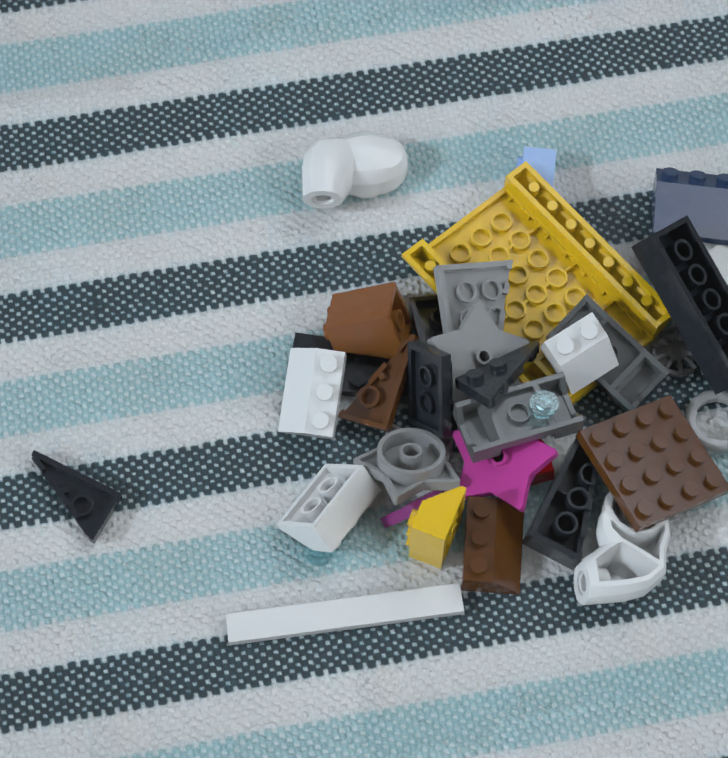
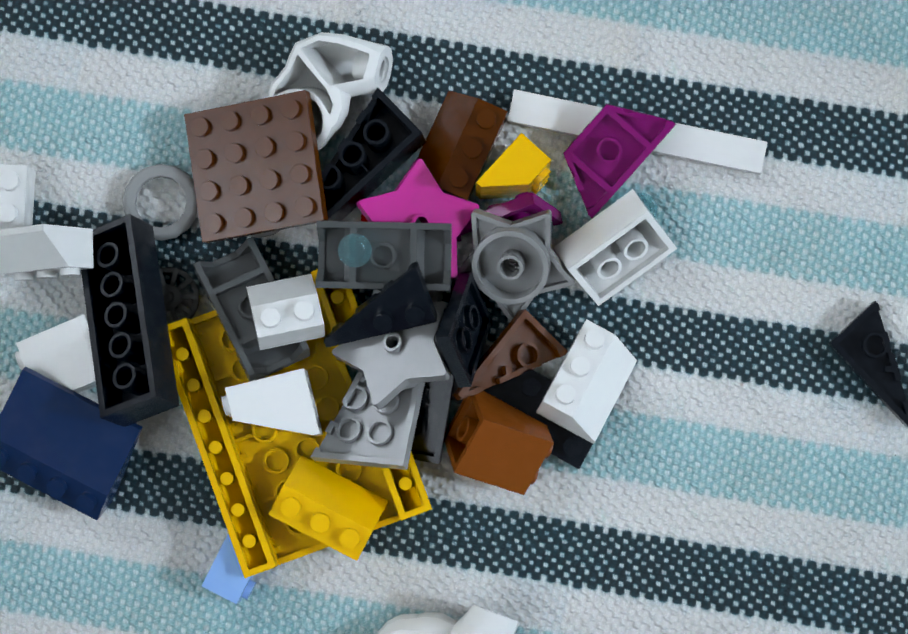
camera: 155 degrees left, 20 degrees up
none -> white slope [221,368,323,436]
none -> yellow slope [268,455,388,561]
none -> magenta wing [563,103,676,218]

